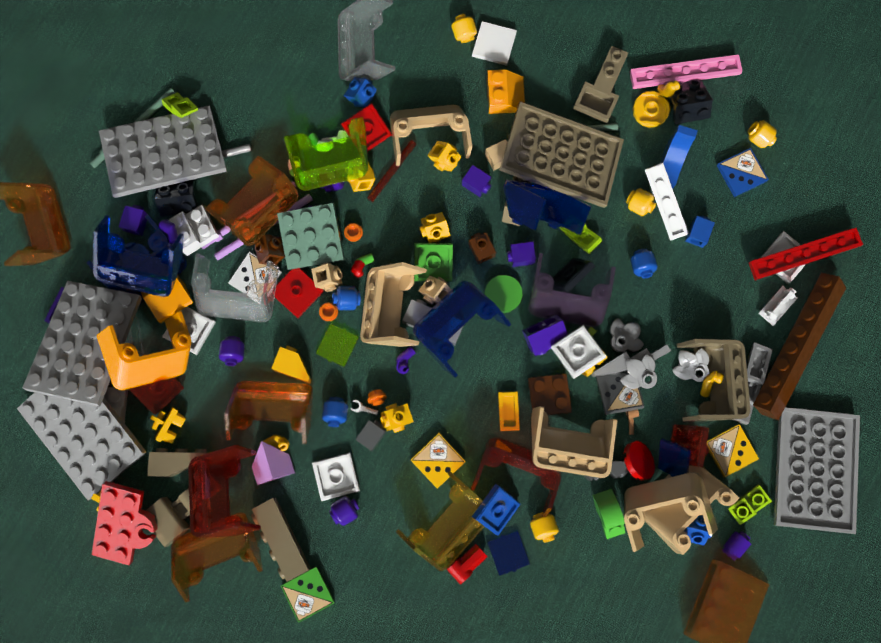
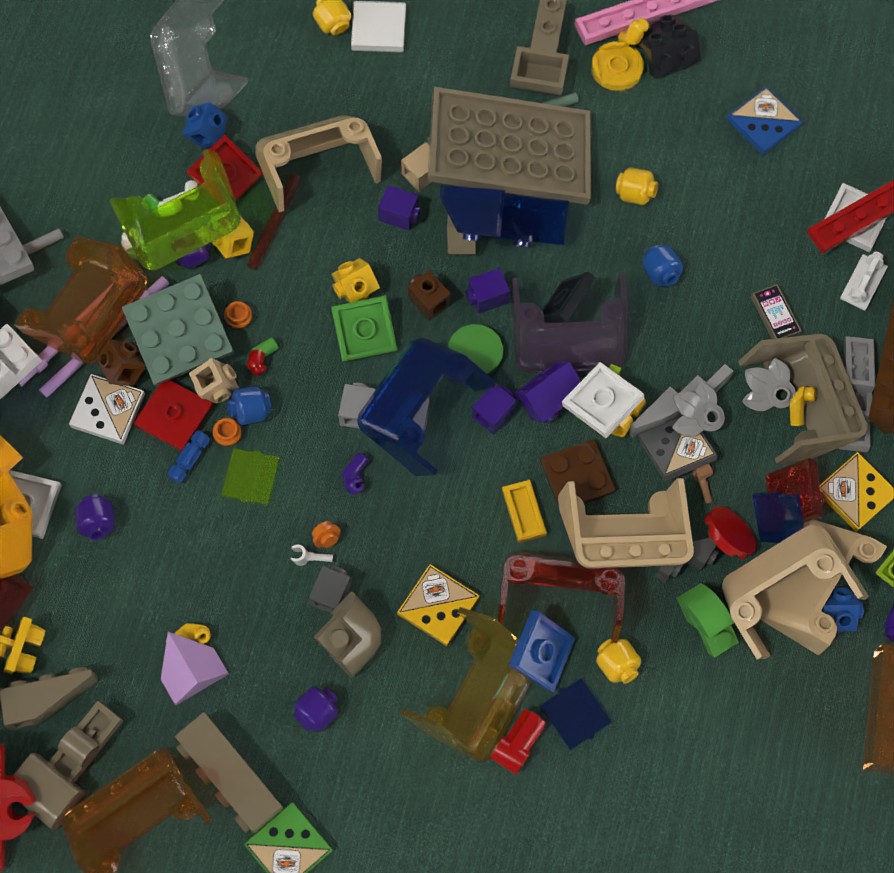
camera: 15 degrees left, 10 degrees down
clear red windscreen [188,445,261,538] -> none
clear windscreen [191,253,279,322] -> none
clear orange windscreen [224,381,313,444] -> none
yellow slope [271,346,312,384] -> none
white tile [312,453,360,501] -> none
blue head [322,397,348,427] -> none
tan windscreen [360,262,427,347] -> none
yellow brick [380,403,414,433] -> none
tan brick [419,276,454,307] -> none
yellow brick [427,141,461,172] -> none
light orange slope [487,70,525,114] -> none
lime slope [560,214,602,254] -> none
light grey plate [610,318,644,352] -> none
white tile [645,163,689,241] -> none
blue arch [661,125,698,189] -> none
blue brick [685,216,715,248] -> none
yellow head [748,120,777,148] -> none
none -> blue axle [167,431,210,483]
none -> dark tan brick [314,592,381,677]
none -> dark purple brick [472,383,516,434]
none -> tile [751,284,802,339]

